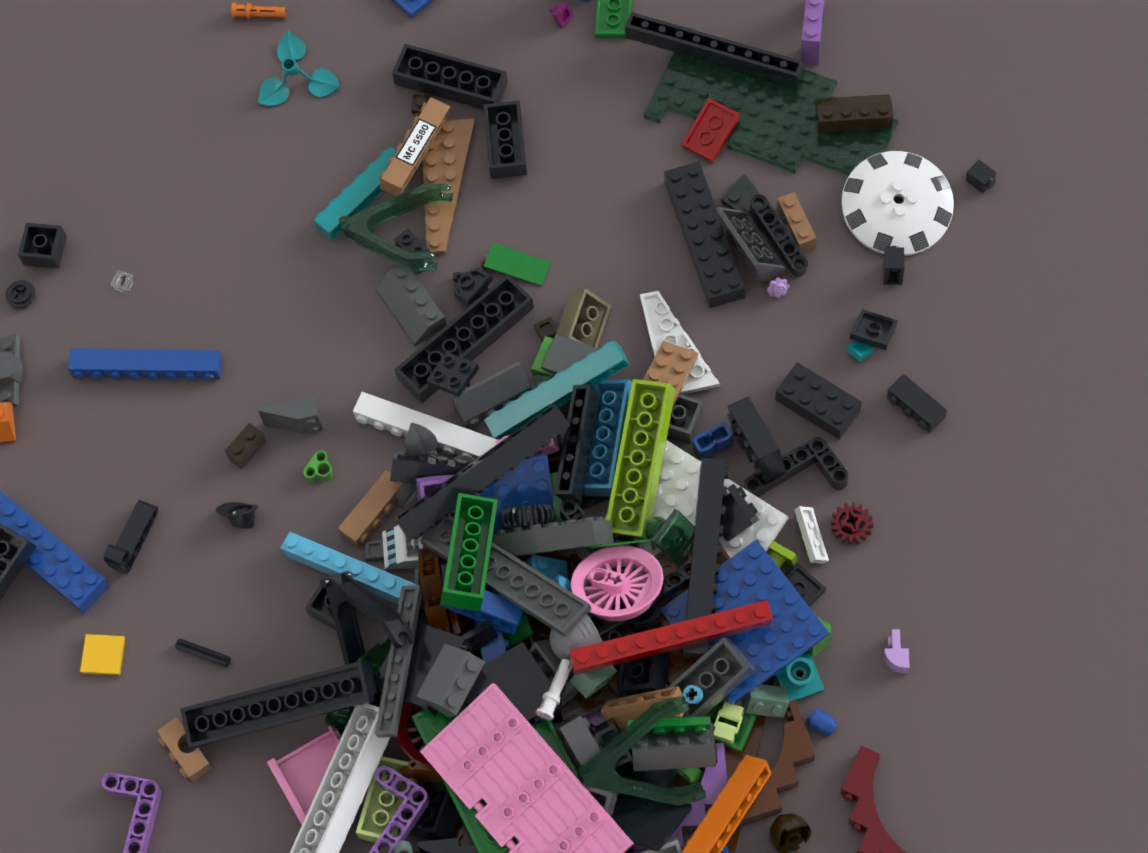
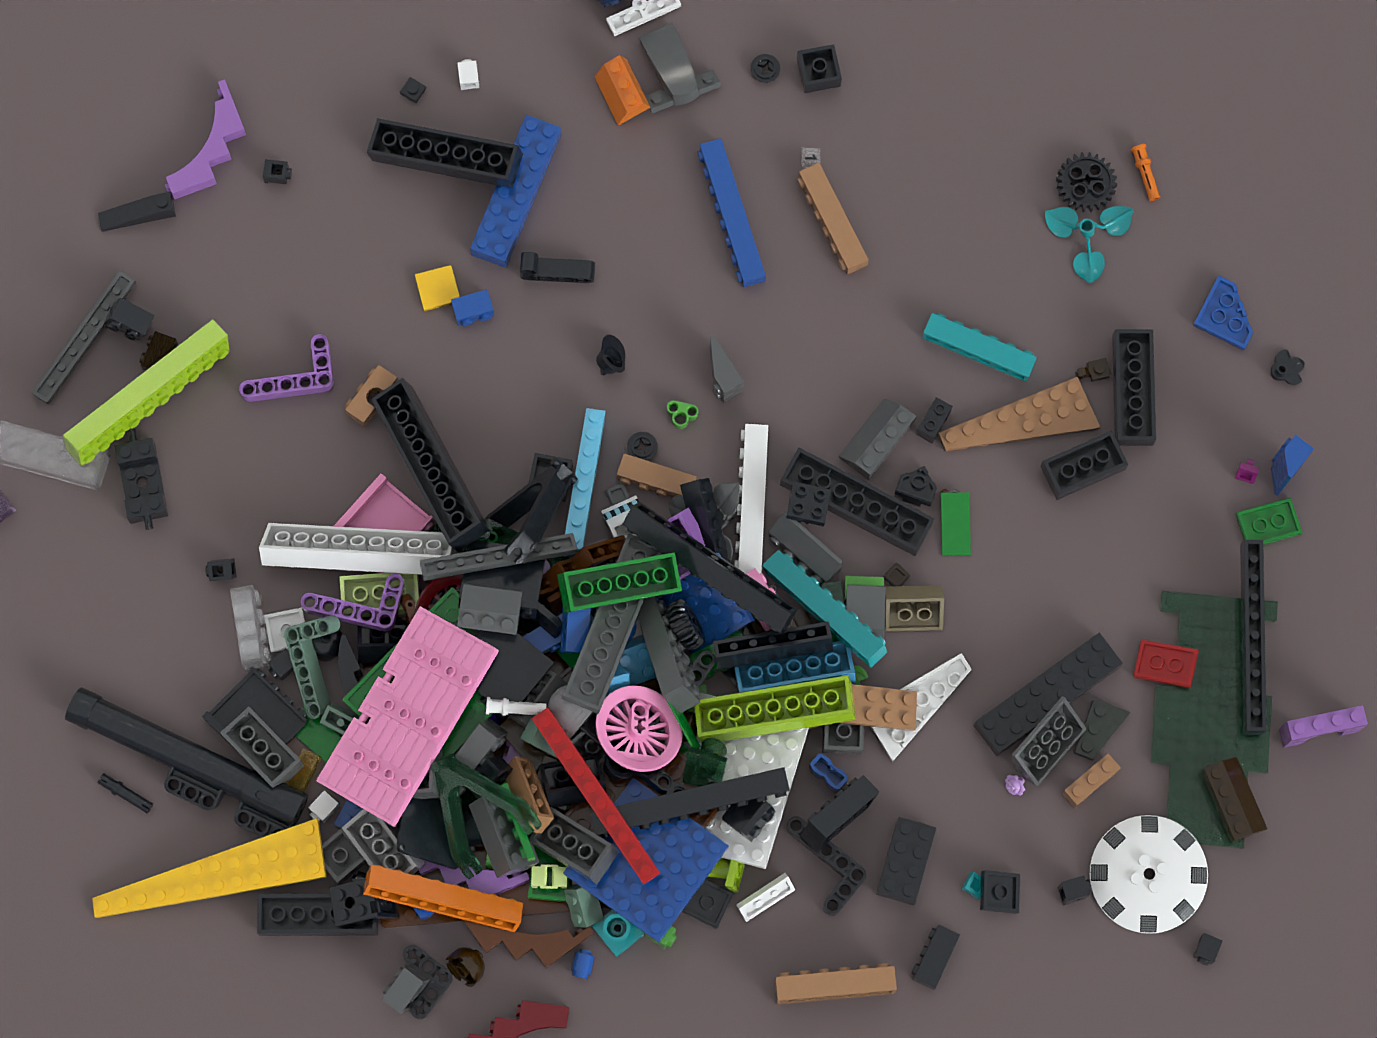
camera: 60 degrees right, 10 degrees up
black axle [175,638,231,667] -> none
dark brown brick [225,423,266,469] -> none
clear green piece [338,183,454,271] -> none
medium nougat brick [379,97,450,198] -> none
medium azure bush [683,685,703,704] -> none
black beam [750,194,808,277] -> none
dark red gear [830,502,873,545] -> none
lavender brick [884,629,910,674] -> none
none -> blue brick [451,289,494,326]
none -> black gear [627,432,658,461]
none -> medium nougat brick [774,963,897,1005]
none -> medium nougat brick [797,163,869,275]
none -> black gear [1056,152,1117,212]

